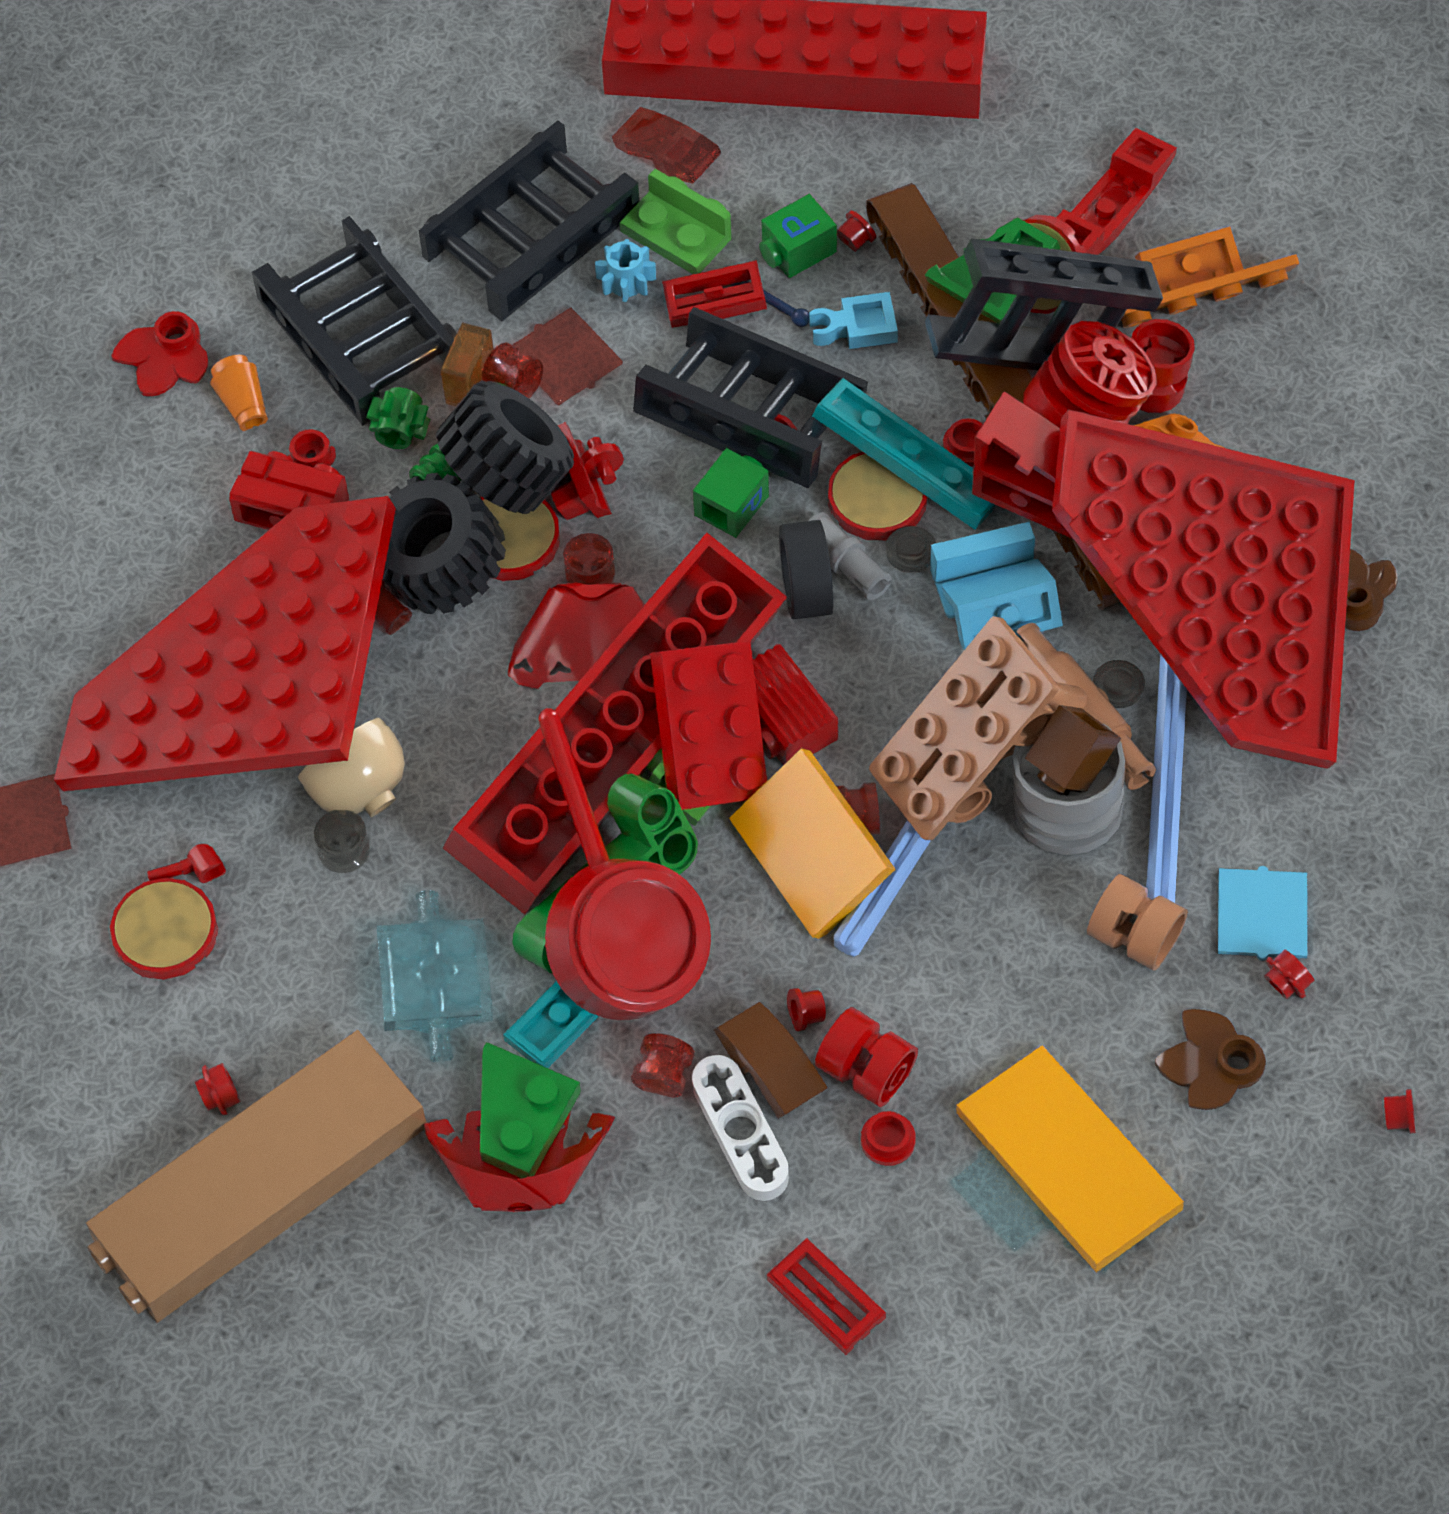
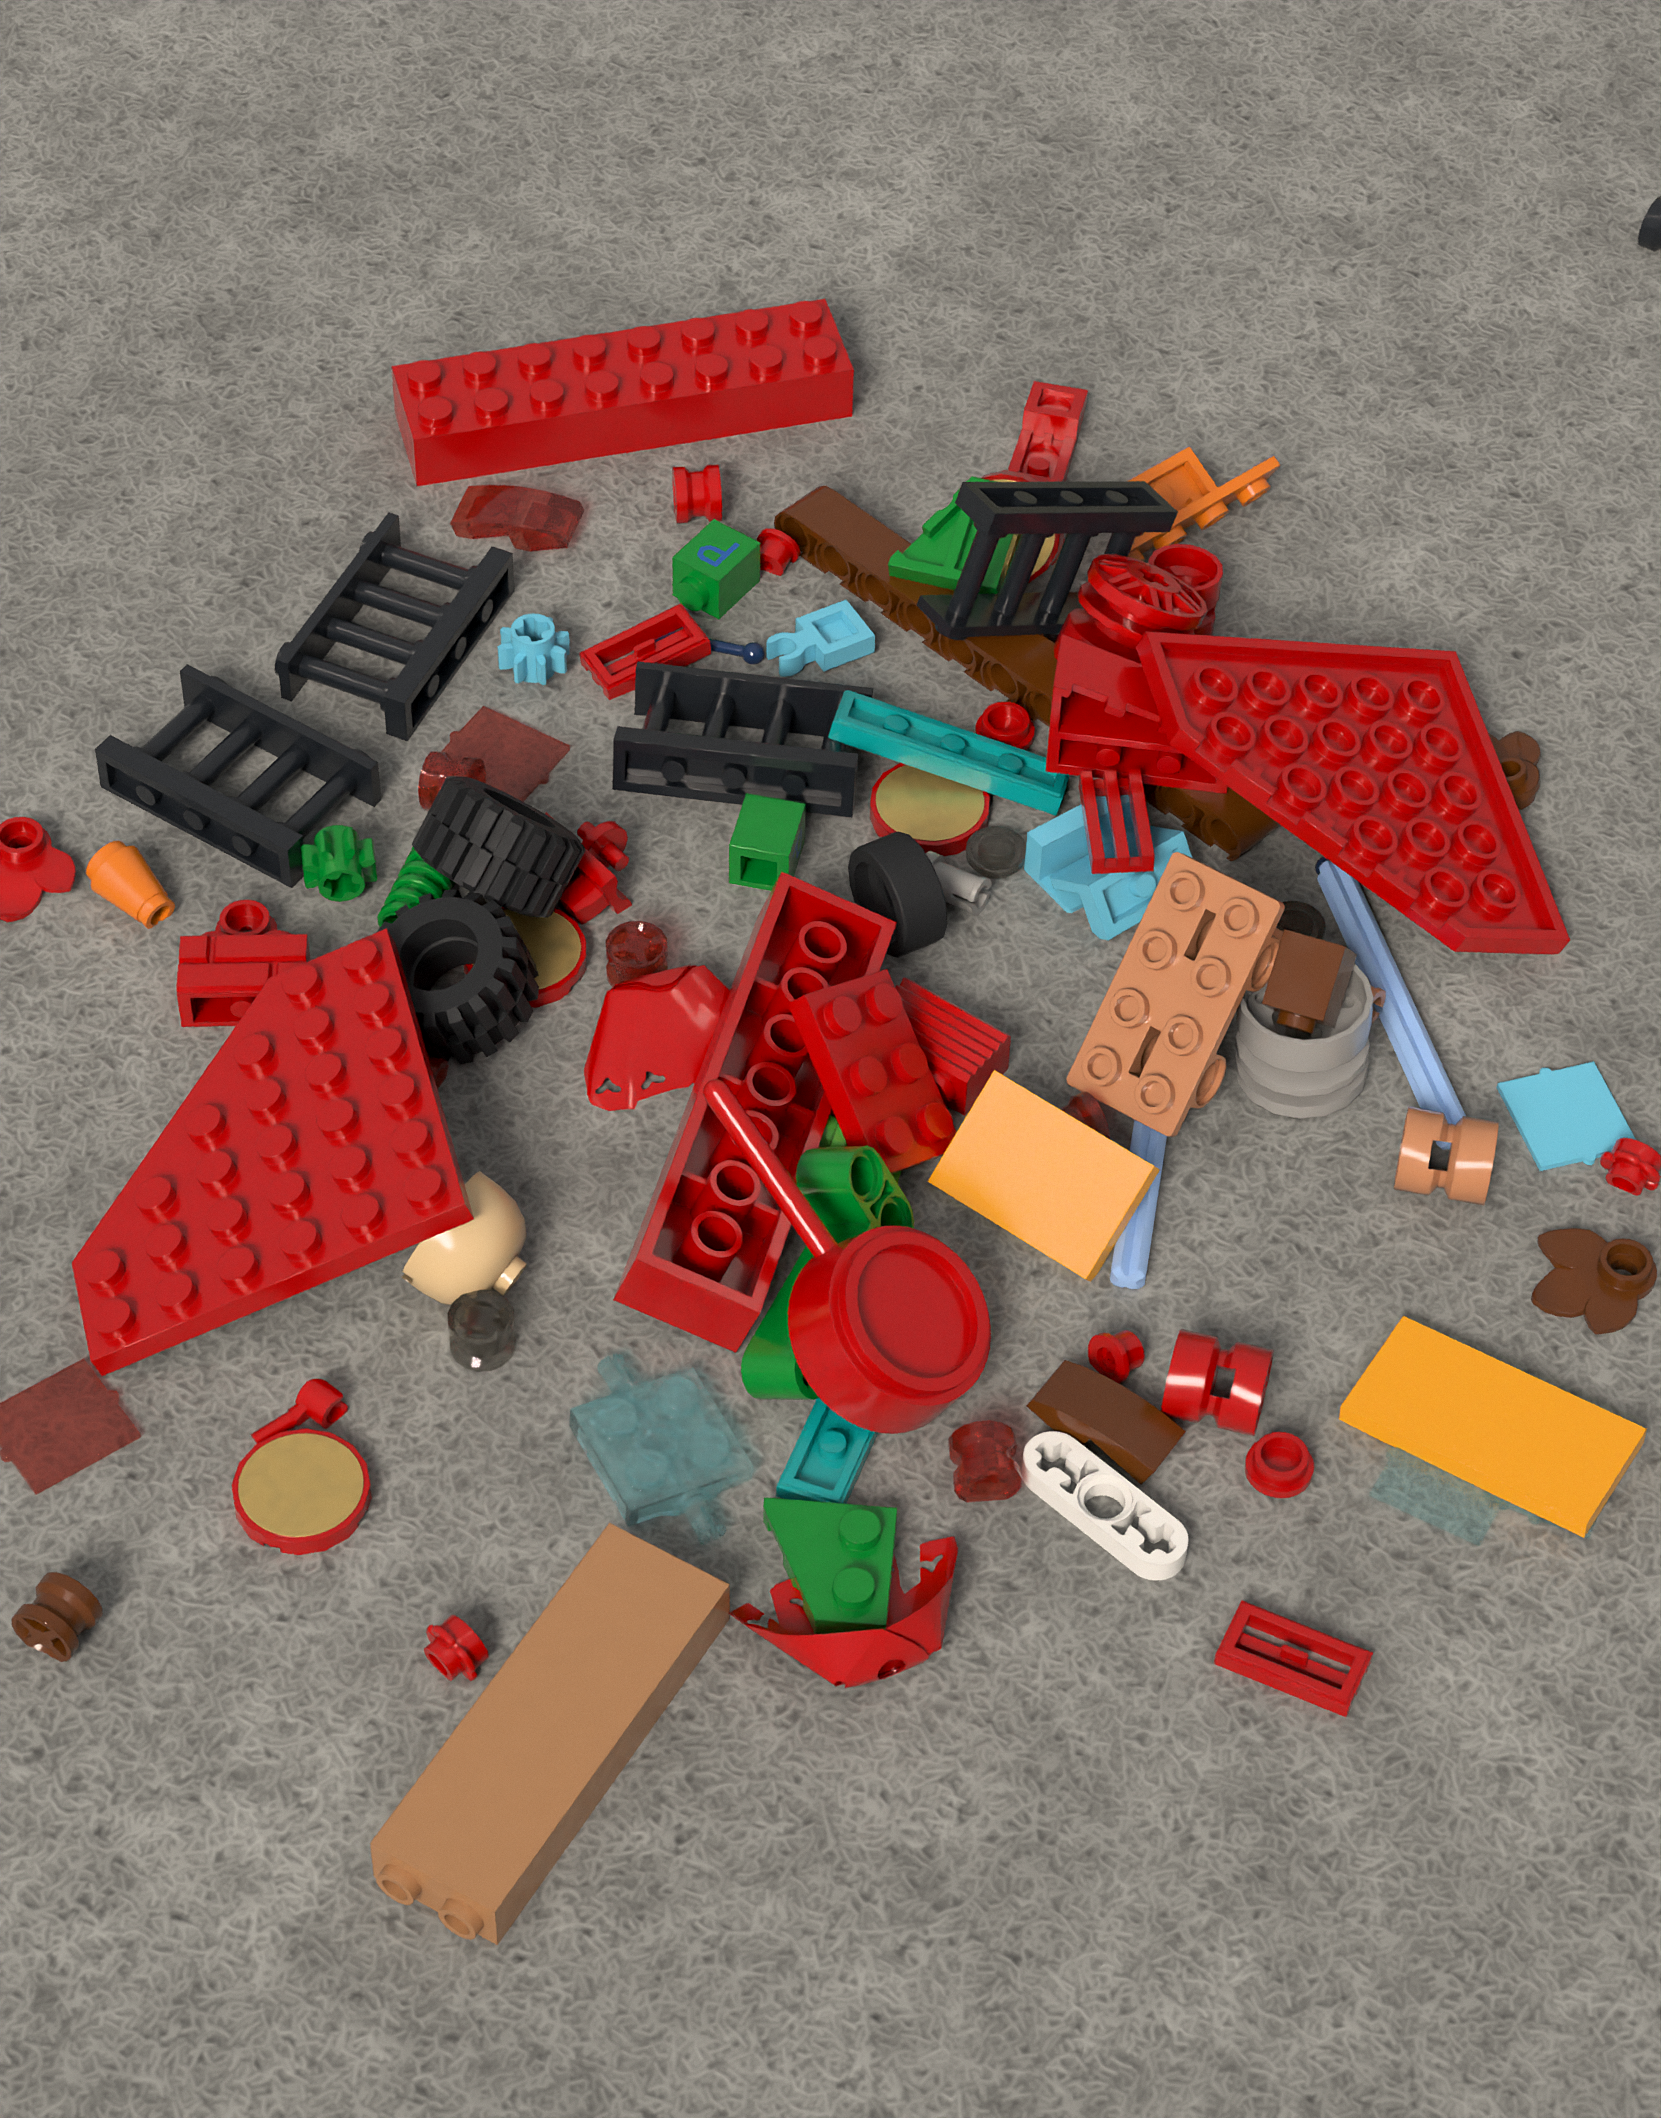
camera: 25 degrees left, 10 degrees down
clear orange piece [441,322,496,406] -> none
bright green bracket [620,169,732,274] -> none
none -> red wheel [672,465,722,524]
none -> red tile [1078,769,1155,874]

